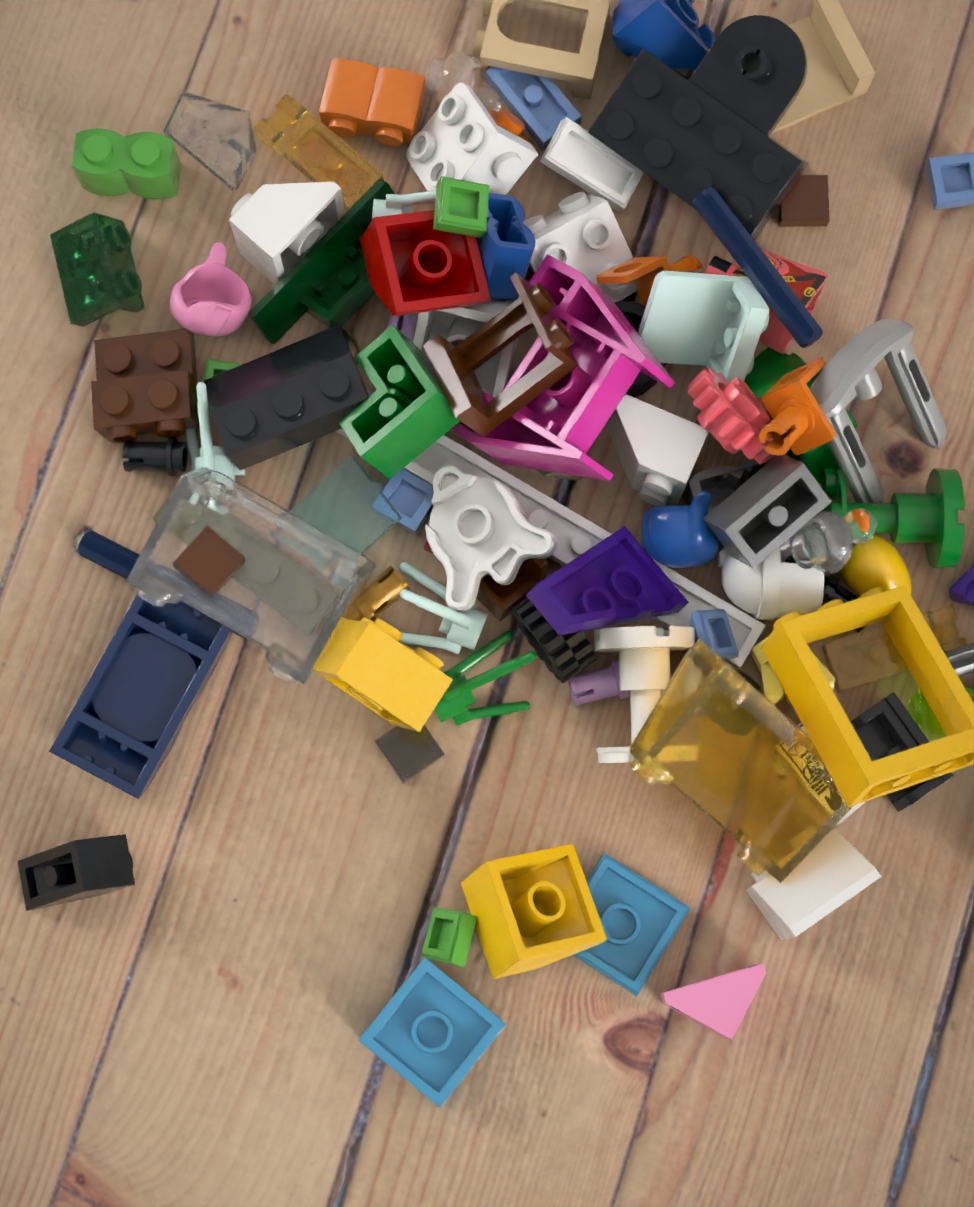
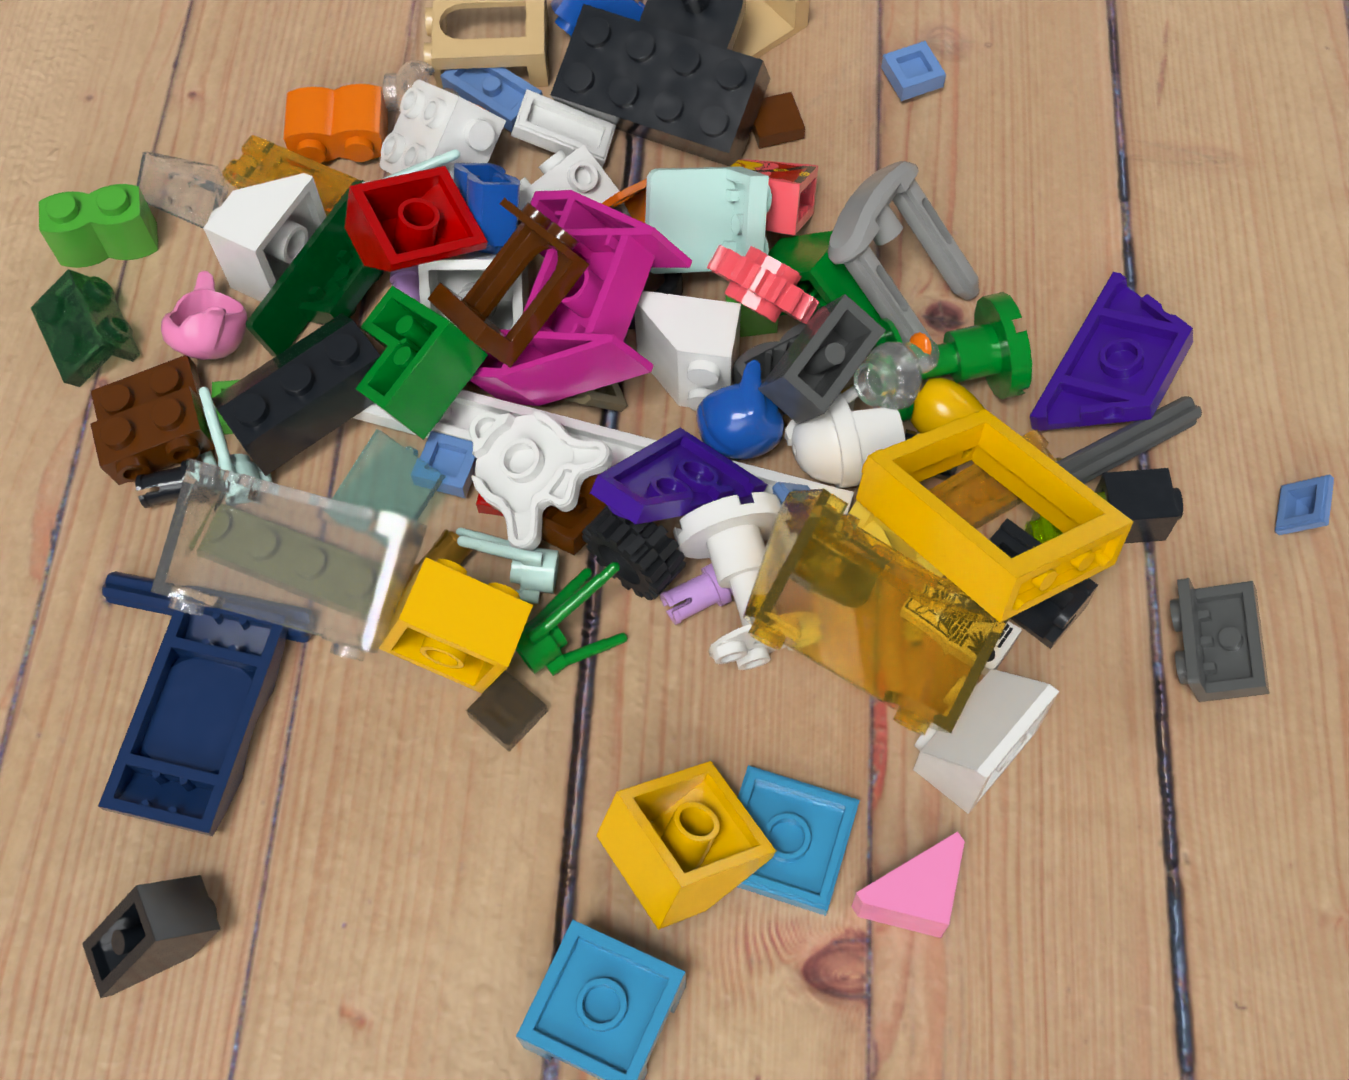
camera: 10 degrees left, 15 degrees down
reddish brown tile [173,526,246,599] -> none
bright green tile [421,907,477,967] -> none
bright green tile [433,176,489,238] -> none
dark blue axle [693,187,823,348] -> none
orange bracket [759,357,836,456] -> none

